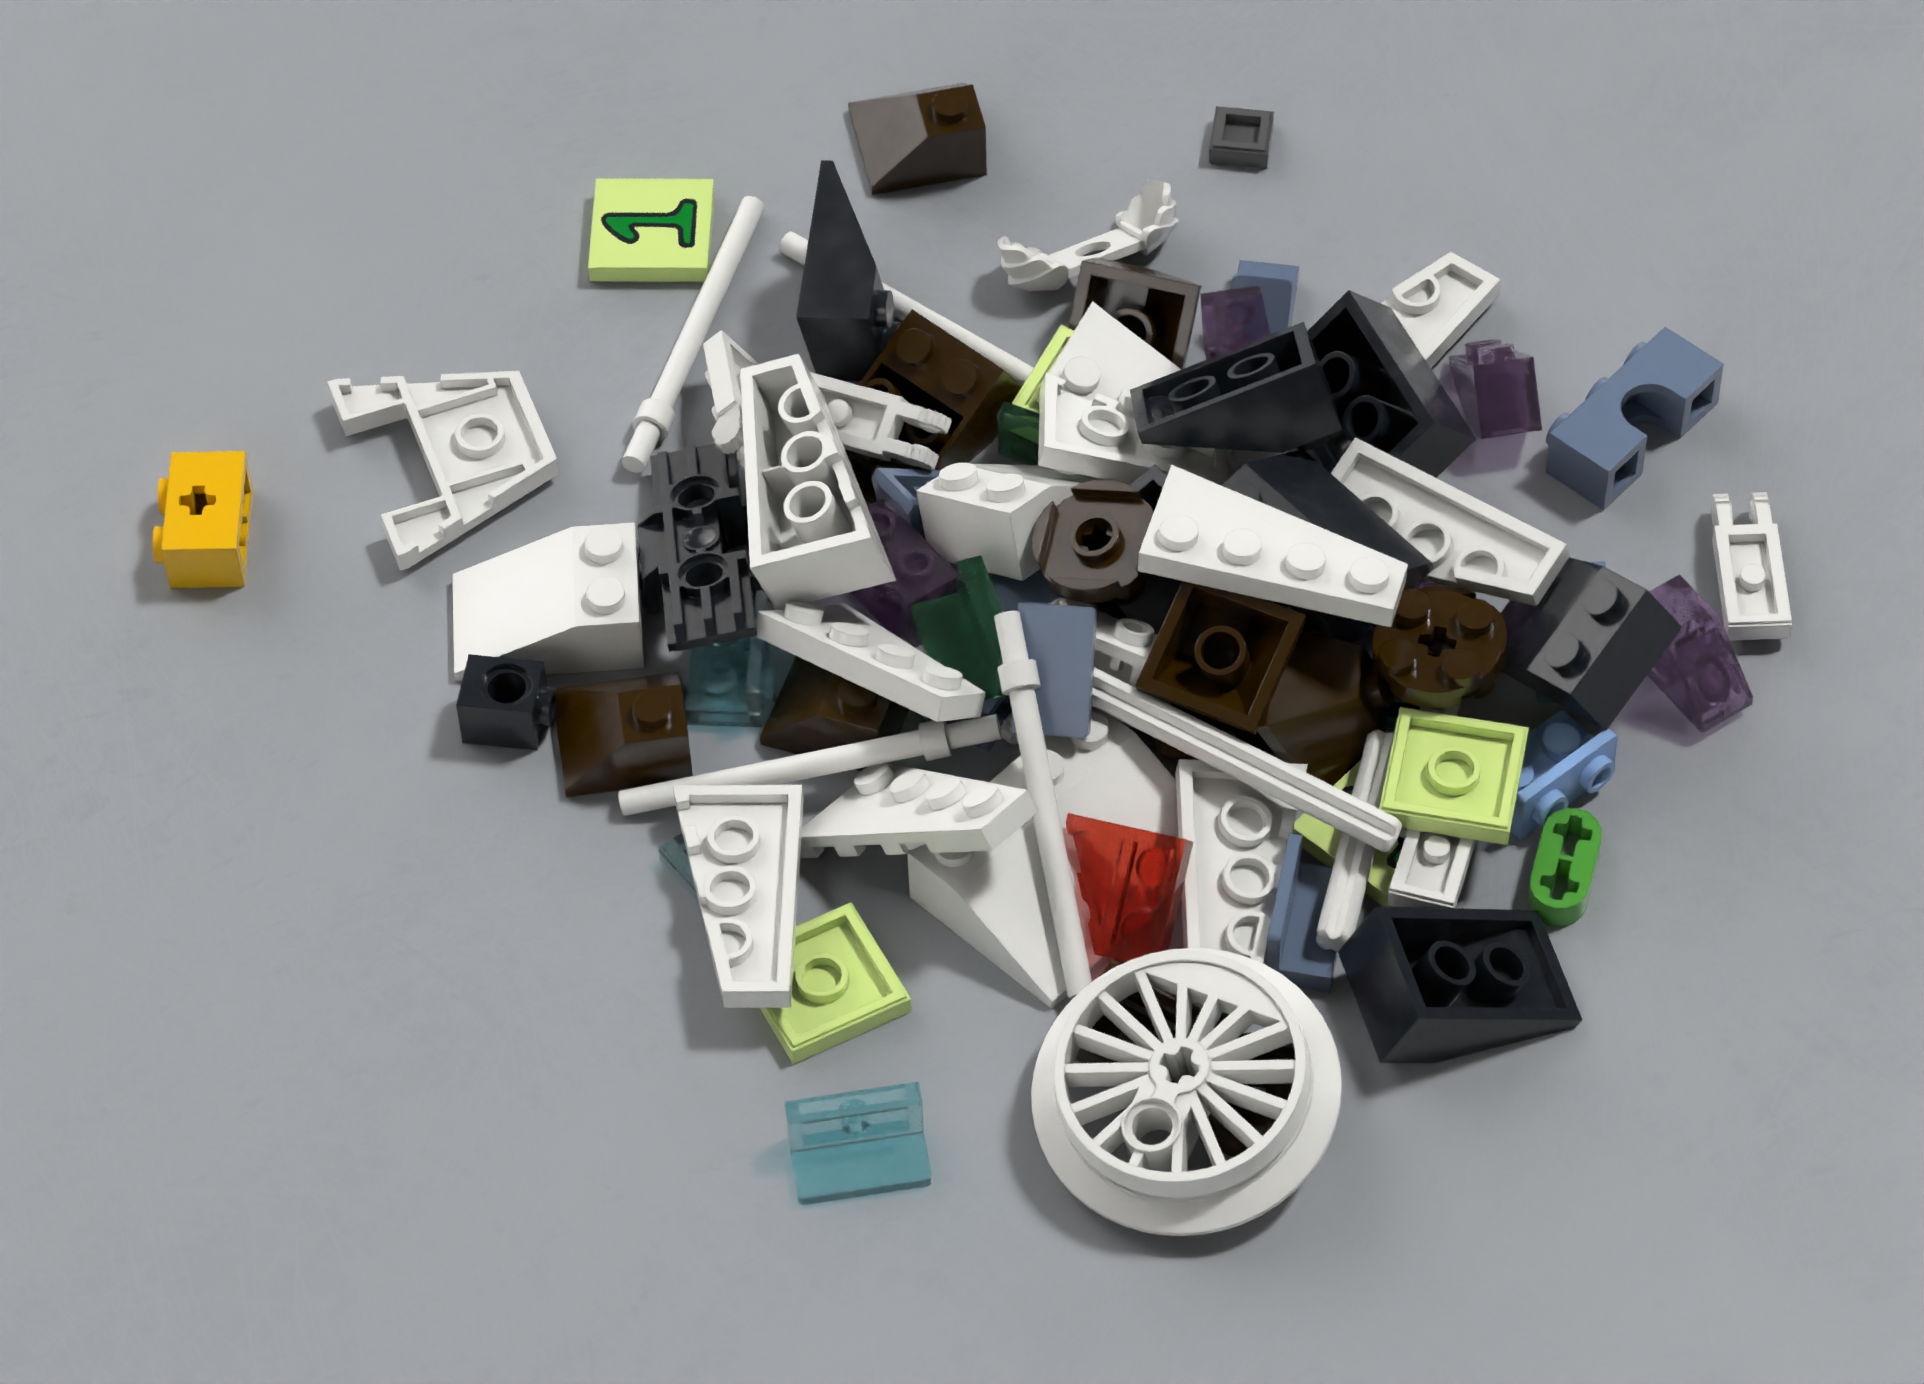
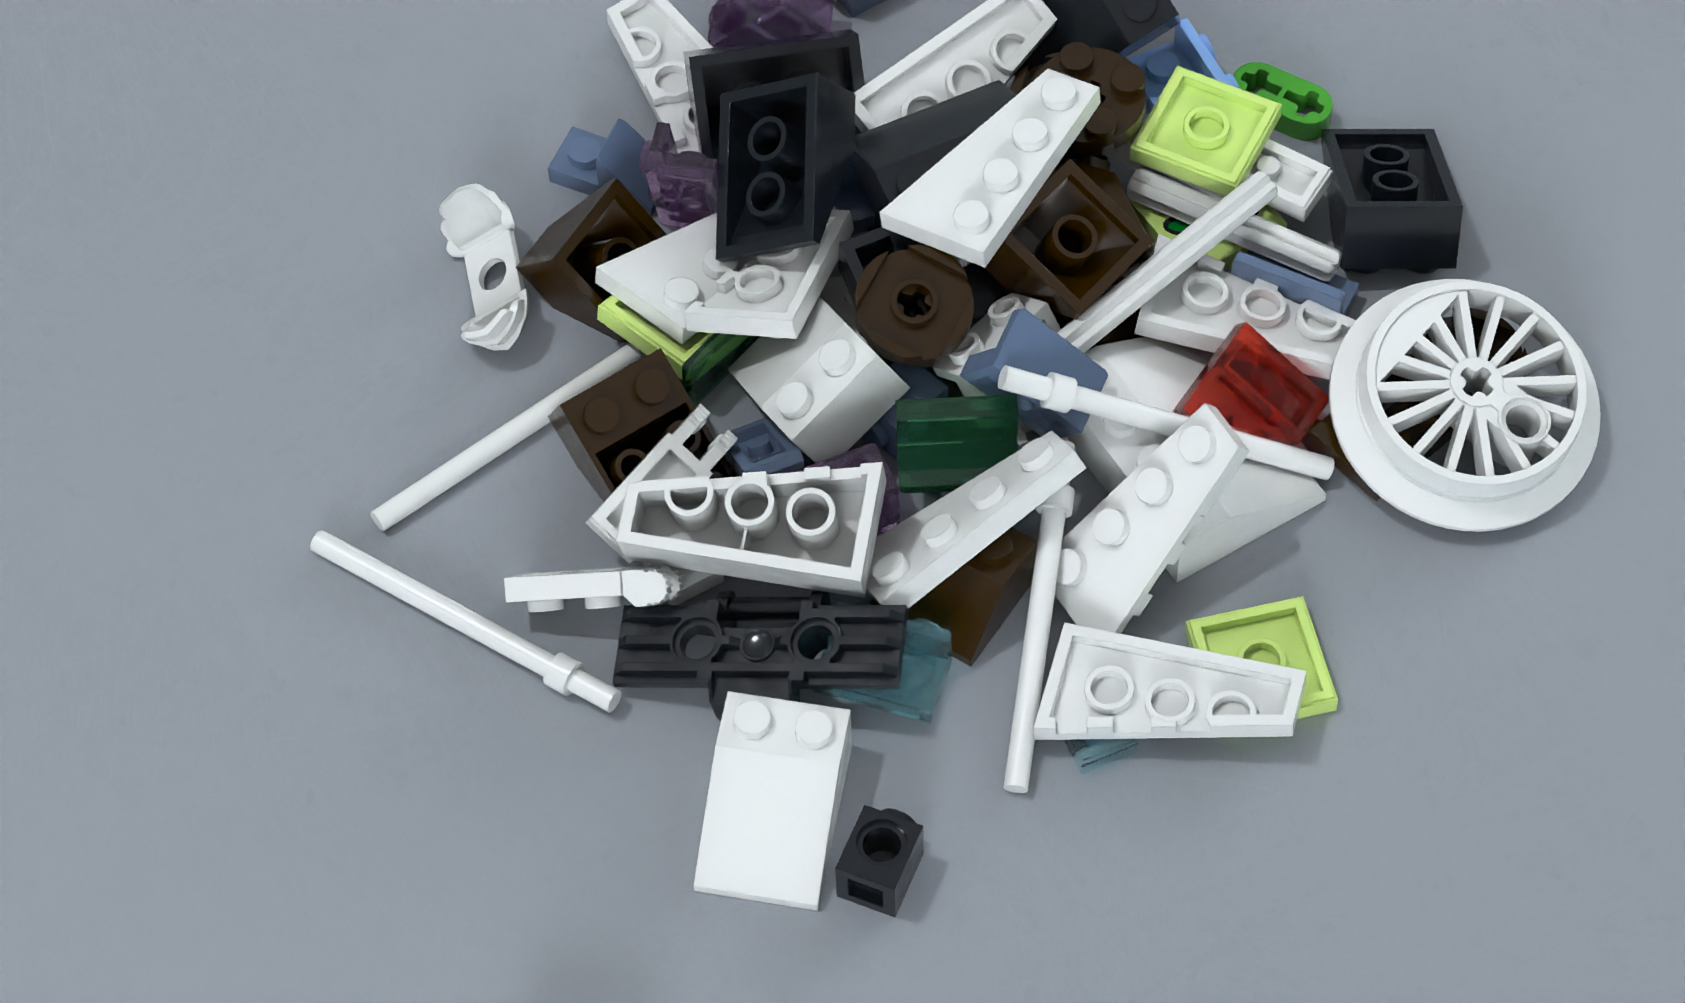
camera: 75 degrees left, 5 degrees up
white wing [327,371,559,571] -> none
dark brown slope [555,672,693,797] -> none
yellowish green tile [588,178,715,282] -> none
clear light blue panel [784,1082,932,1205] -> none
black slope [796,160,902,381] -> none
dark brown slope [848,83,987,195] -> none
dark grey tile [1209,106,1274,169] -> none

